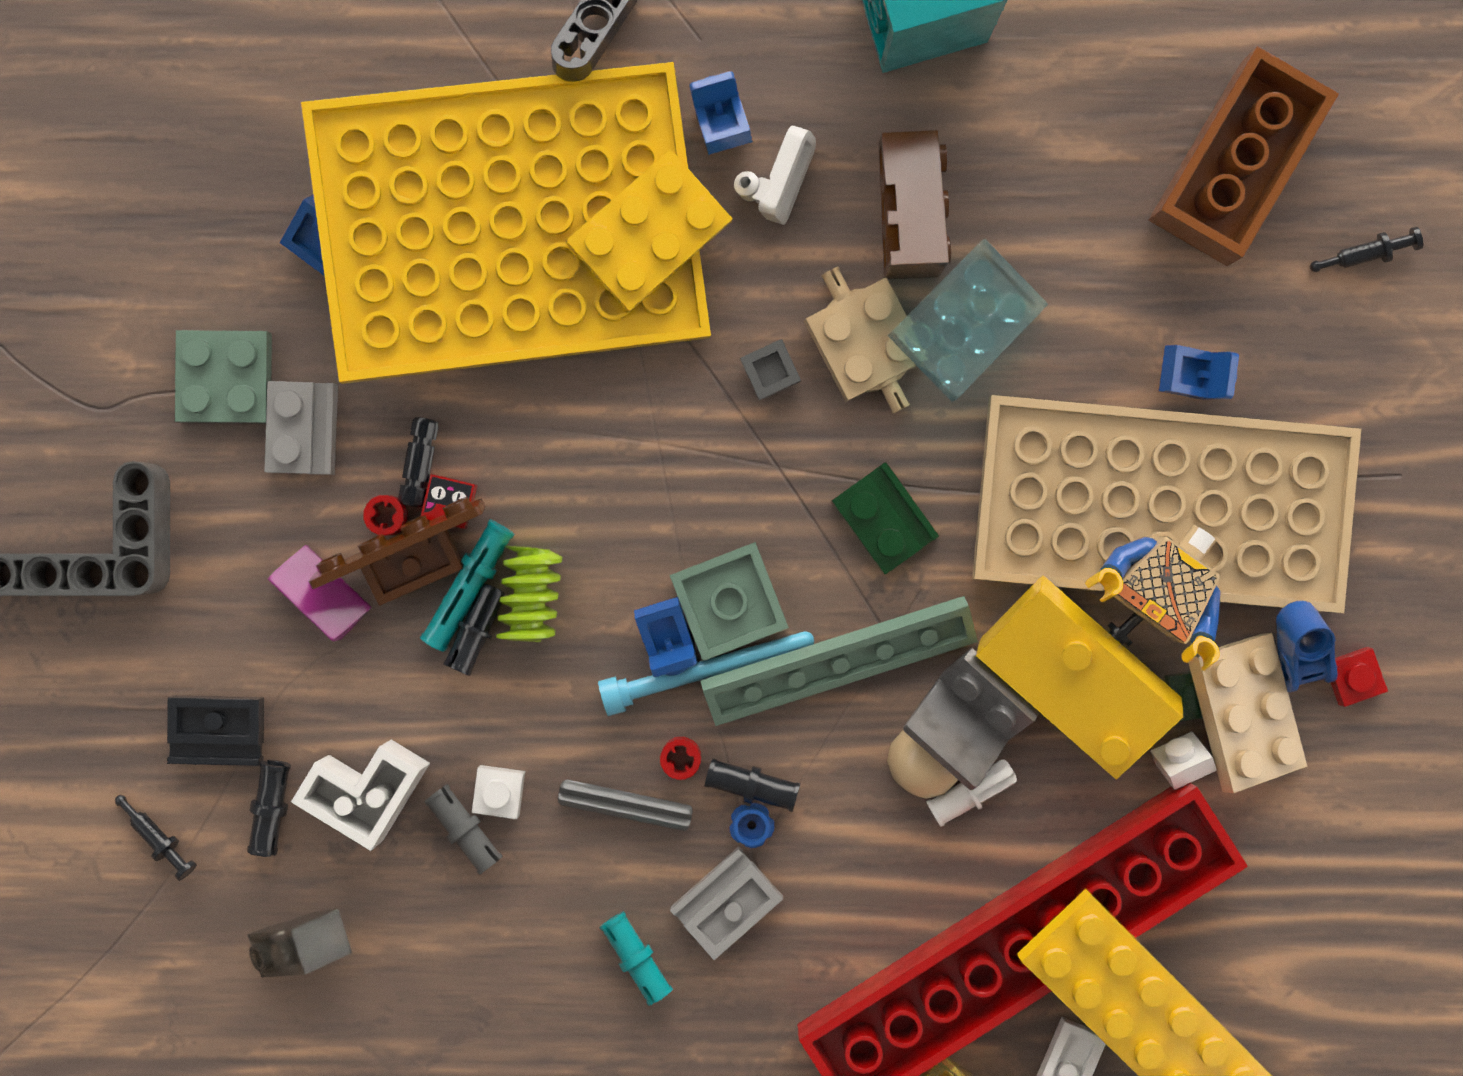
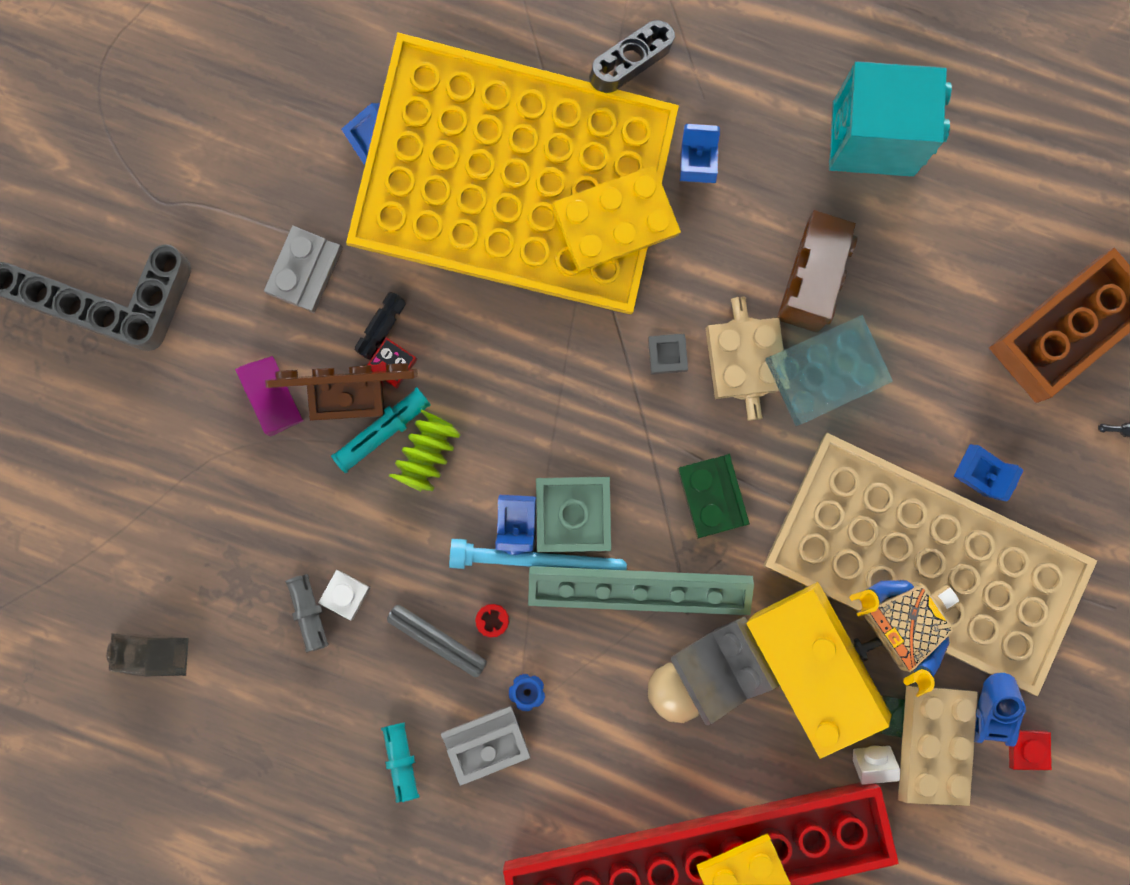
camera: 20 degrees right, 5 degrees down
black piece [115,795,197,881] -> none
black plate [167,695,264,766] -> none
sand green plate [175,330,272,424] -> none
black pin [247,760,291,857] -> none
white brick [291,739,430,851] -> none
red bush [363,495,408,536] -> none
black axle [443,584,505,676] -> none
black pin [704,758,801,812] -> none
white piece [734,126,816,225] -> none
white axle [926,759,1017,827] -> none

